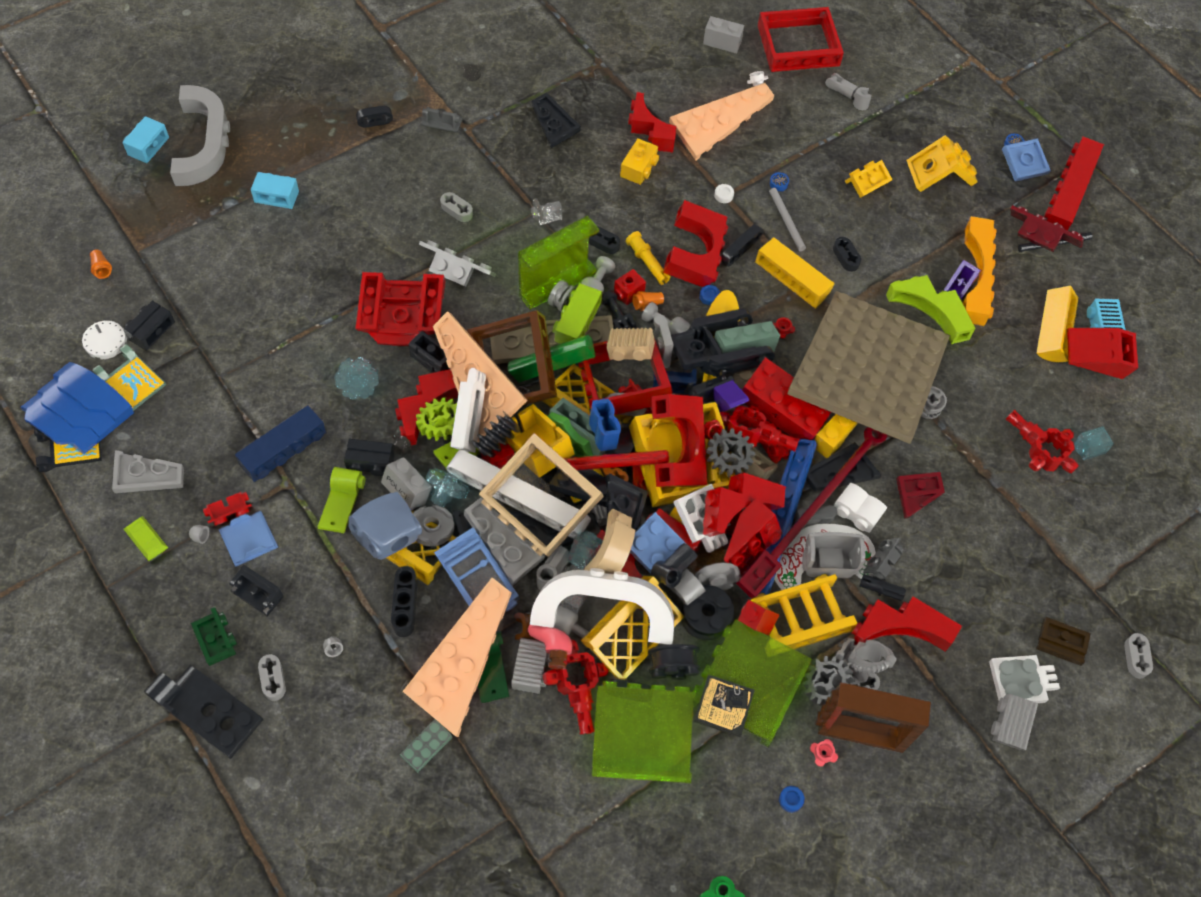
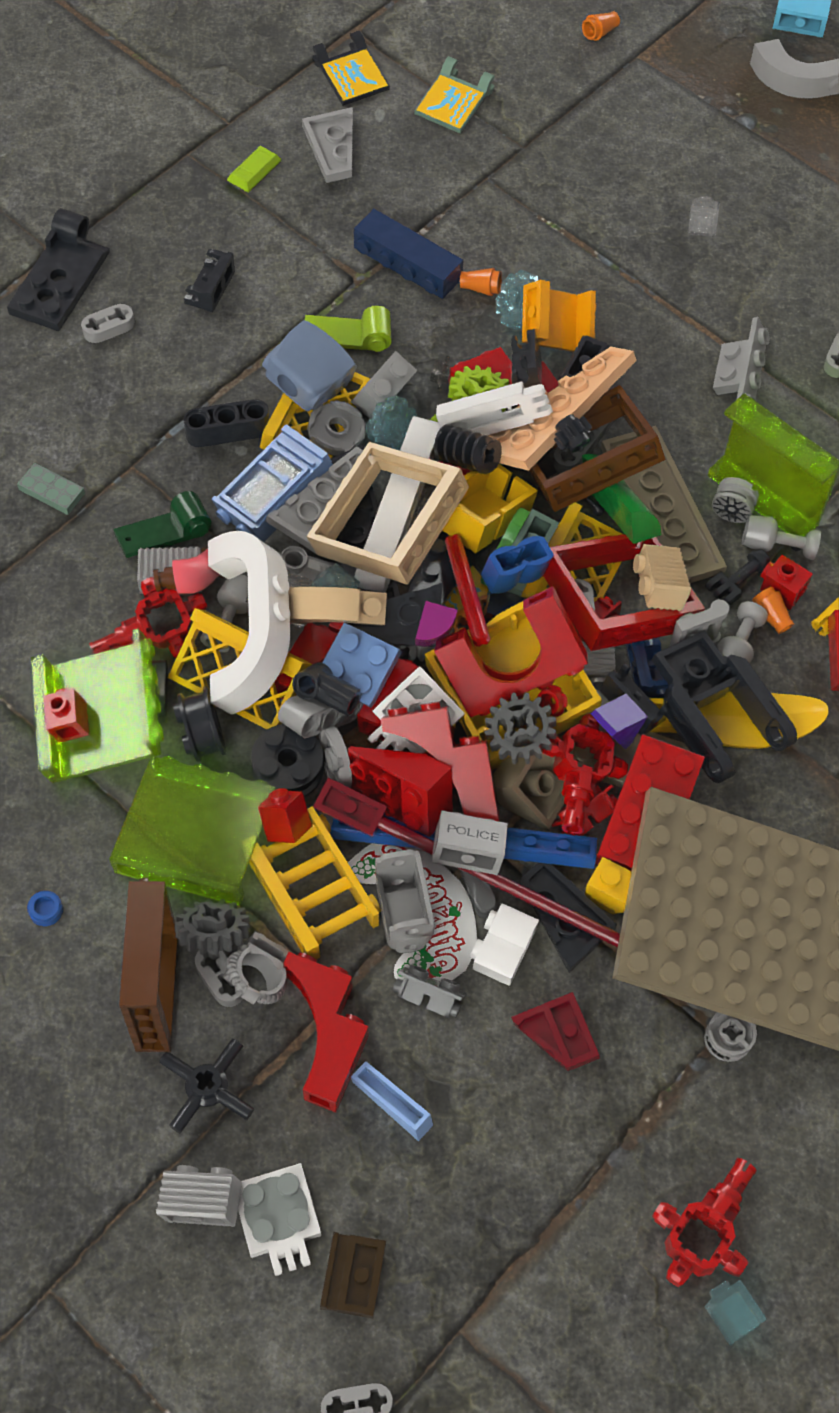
camera: 80 degrees right, 0 degrees up
blue slope [21,362,134,454] -> none
white tile [82,321,127,359] -> none
black brick [123,300,175,351] -> none
light grey hinge [189,525,209,544] -> none
dark green bracket [191,607,237,666] -> none
red hinge [203,491,252,526] -> none
medium blue piece [218,511,278,567] -> none
medium azure brick [251,172,299,209] -> none
light grey hinge [323,636,343,657] -> none
black brick [344,438,395,476] -> none
red slope [356,272,446,346] -> none
light nougat wing [403,578,512,737] -> none
lime brick [552,283,602,344] -> none
tile [694,675,755,737] -> none
blue tile [699,285,720,305] -> none
sand green brick [714,321,780,354] -> none
red plate [773,317,795,339] -> none
coral plate [810,739,838,767] -> none
black axle [859,574,906,601] -> none
none -> red brick [43,688,89,743]
none -> black bar [159,1038,254,1134]
none -> light blue piece [351,1061,433,1141]
none -> magenta brick [415,601,458,646]
none -> light grey brick [432,811,508,875]
none -> orange cone [460,268,502,296]
none -> black hinge [511,329,542,388]
none -> light orange panel [522,280,596,352]
none -> black gear [554,414,592,453]
none -> clear bracket [687,196,720,237]

